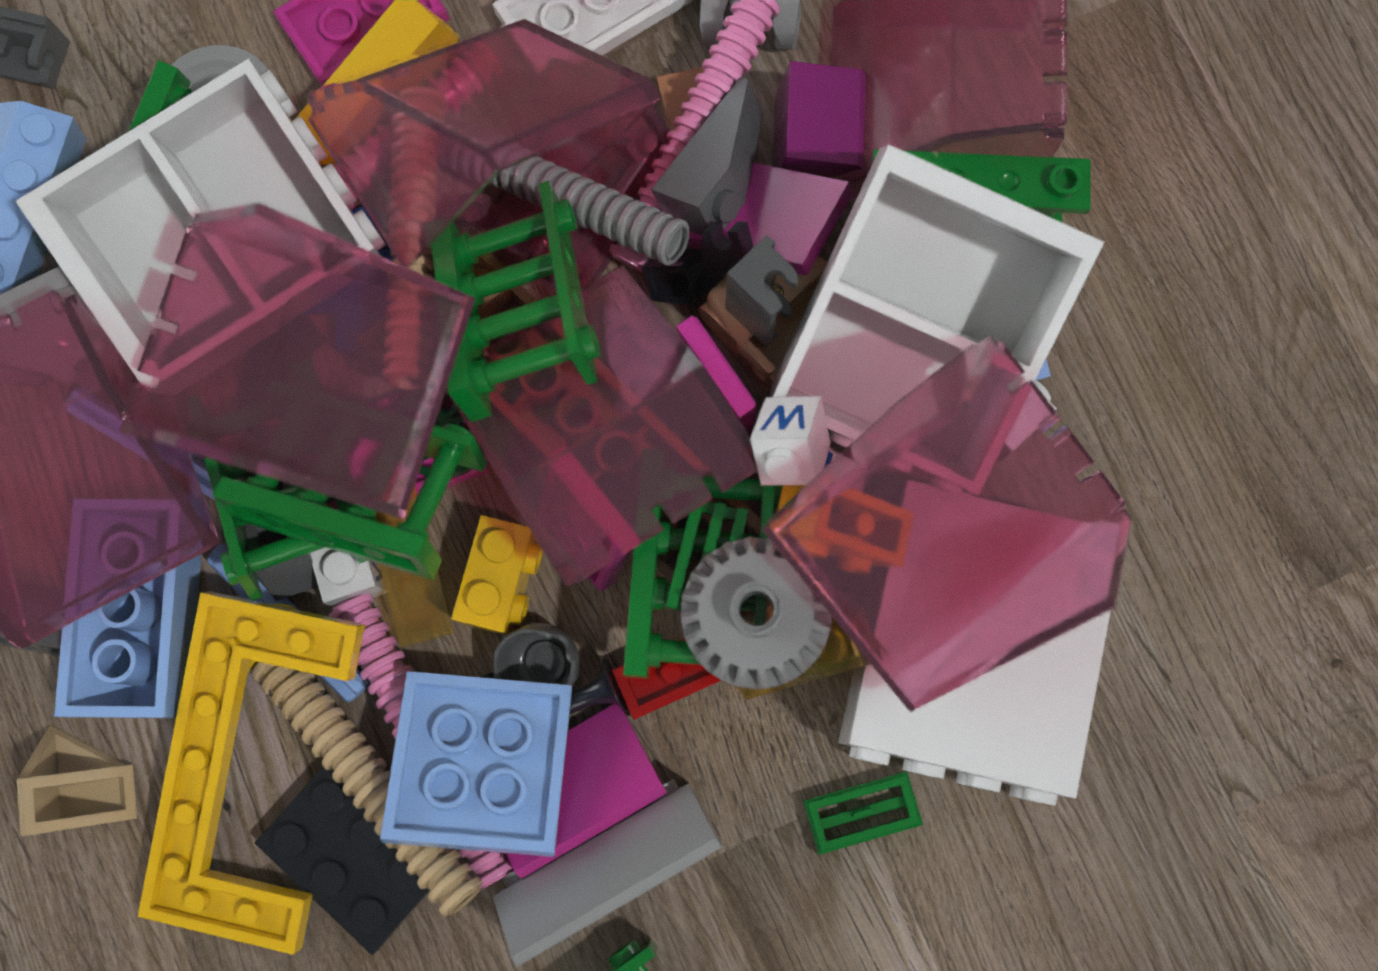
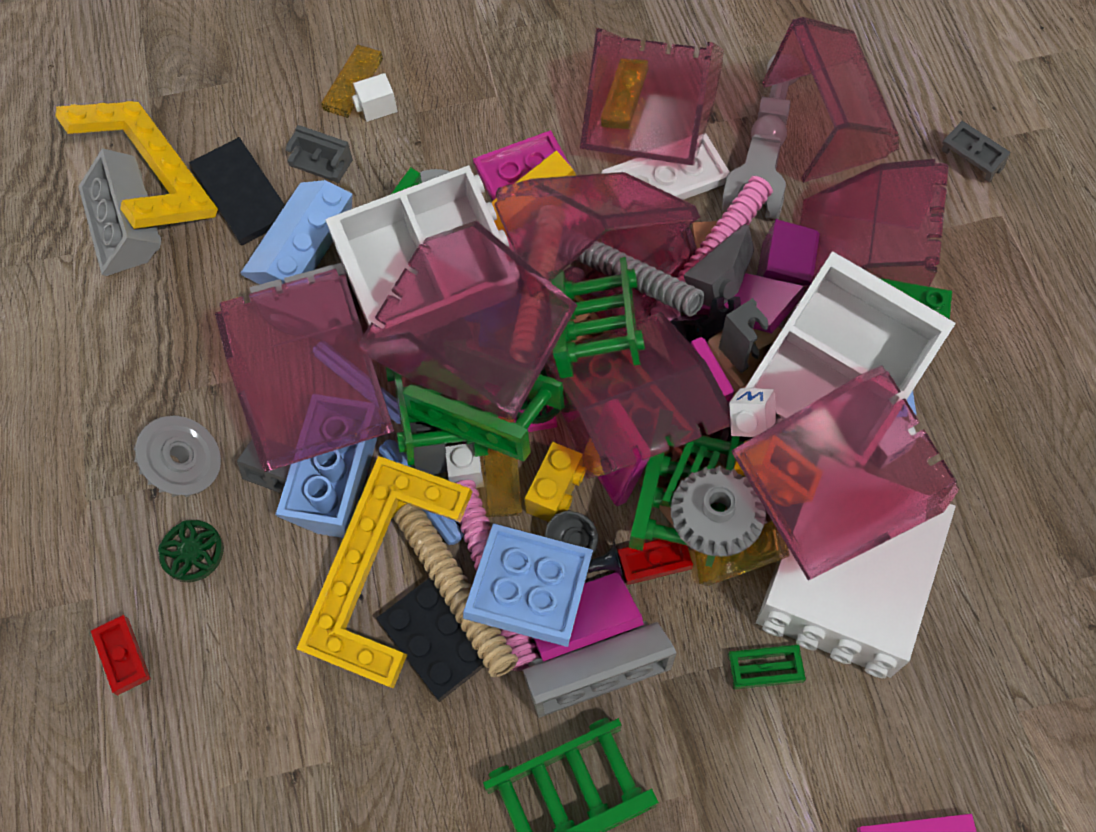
camera: 10 degrees right, 15 degrees down
tan slope [17,724,137,837] -> none

